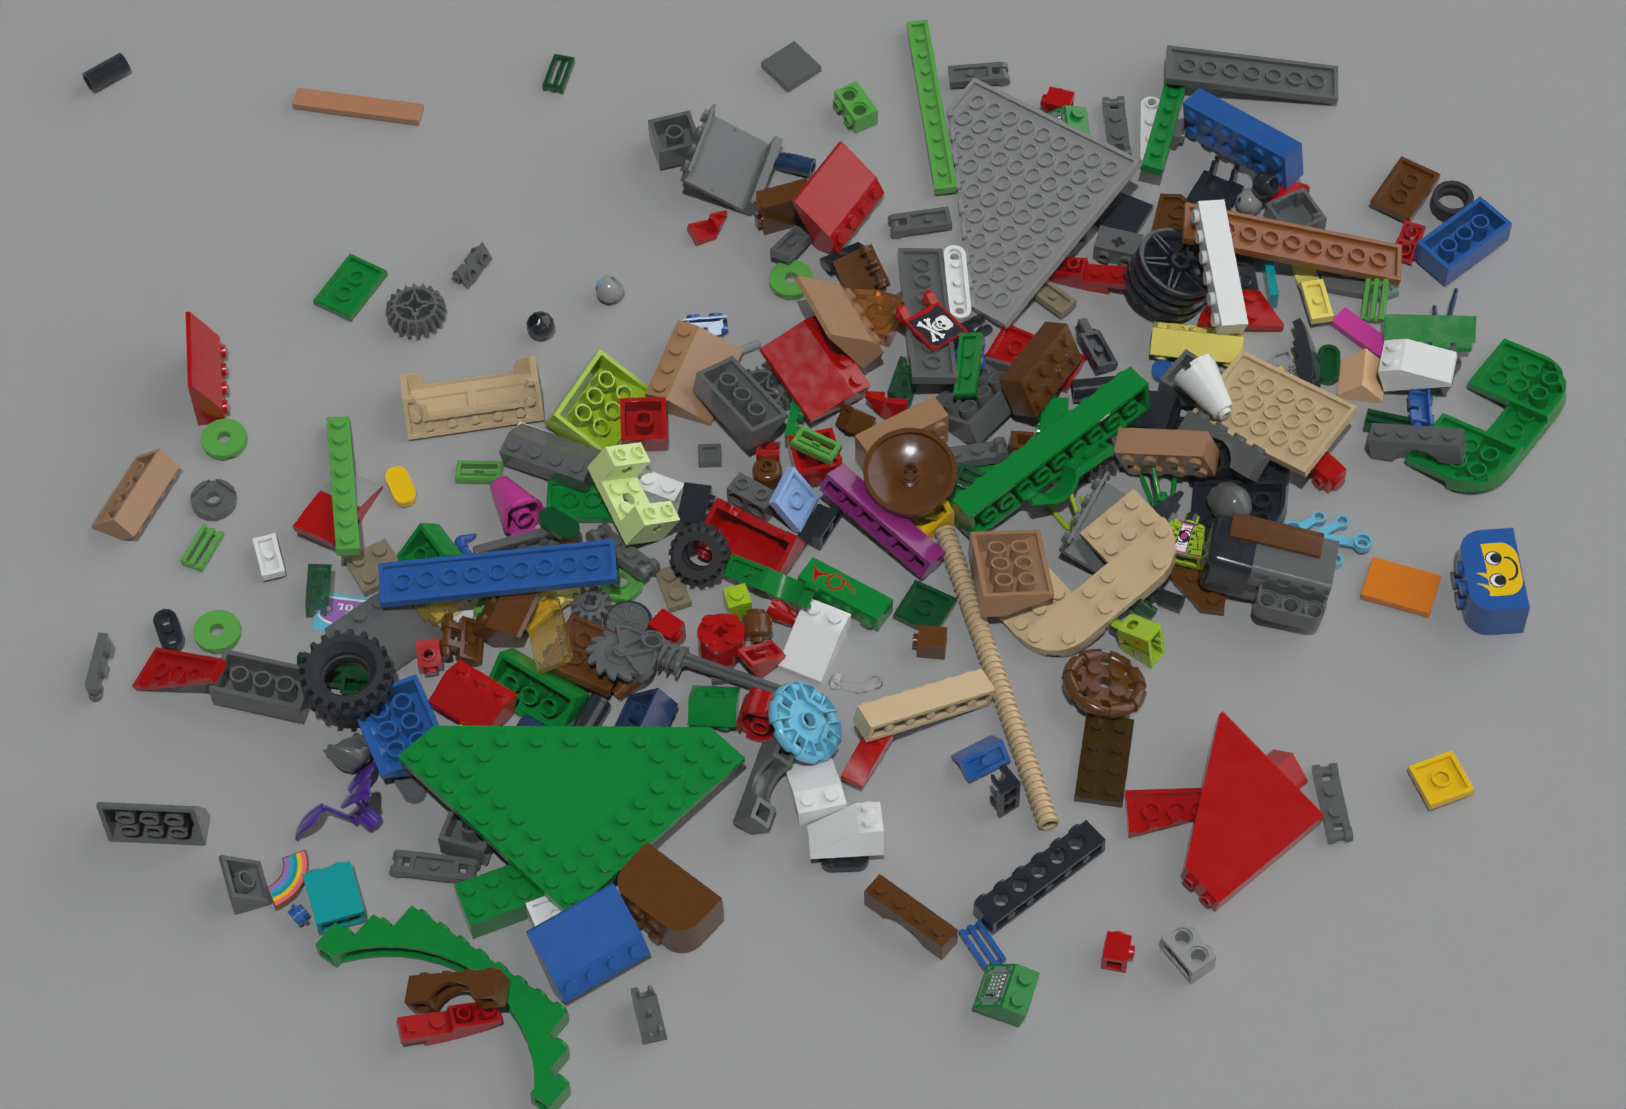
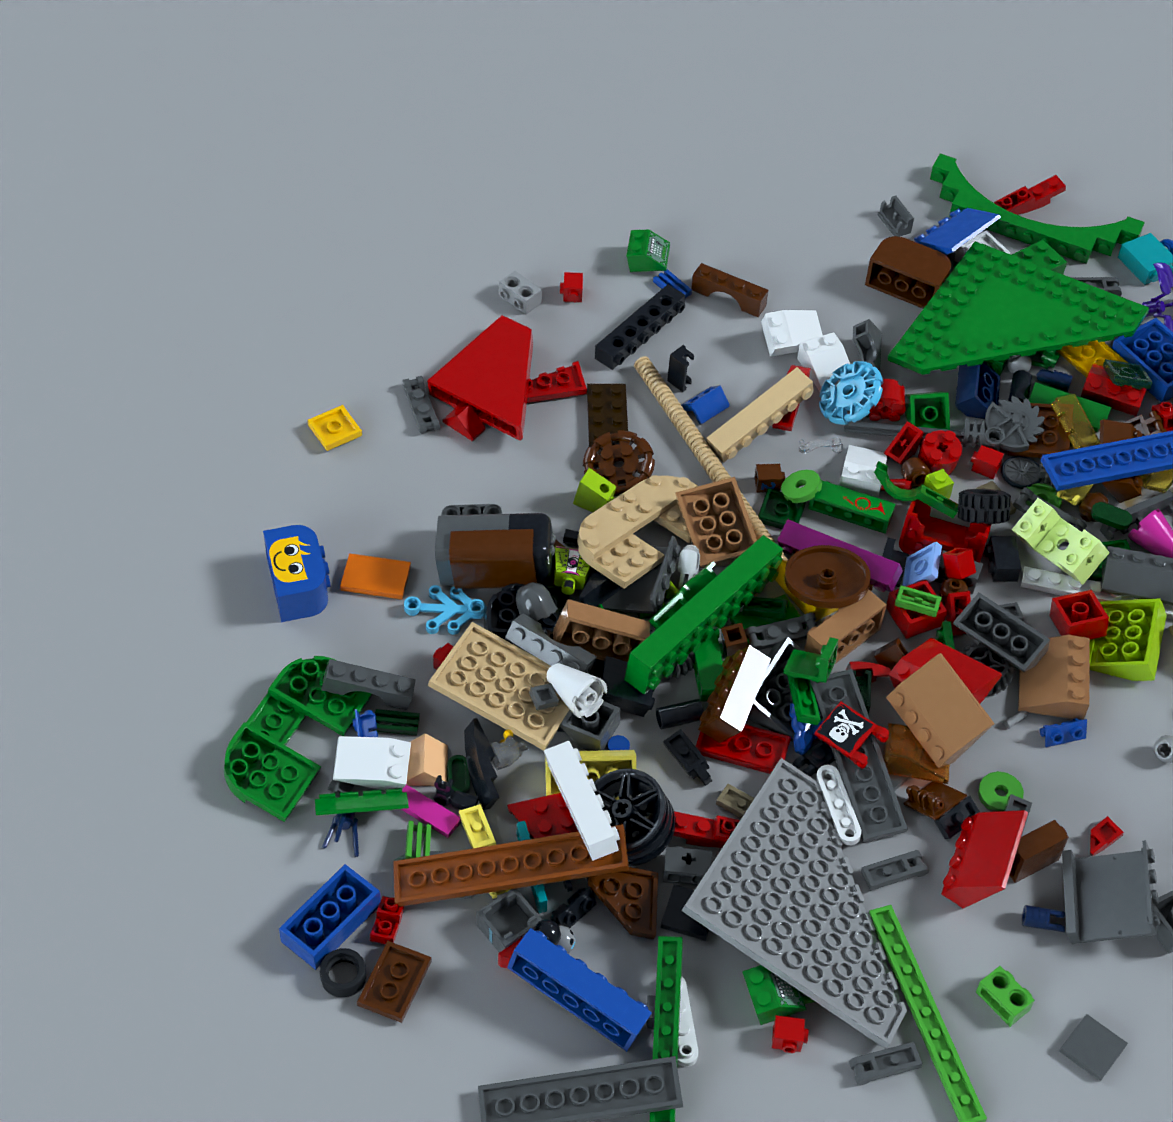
camera: 165 degrees right, 5 degrees down
reddish brown arch [404,967,510,1014] -> none
dark grey plate [1102,96,1131,155] -> none
black plate [1186,155,1244,211] -> none
none -> black bar [433,775,478,810]
none -> dark grey plate [529,683,559,711]
none -> white arm [677,545,700,589]
none -> bright green tile [781,469,822,503]
none -> green bracket [784,637,838,683]
none -> red panel [942,547,976,579]
none -> clear green plate [1103,359,1152,389]

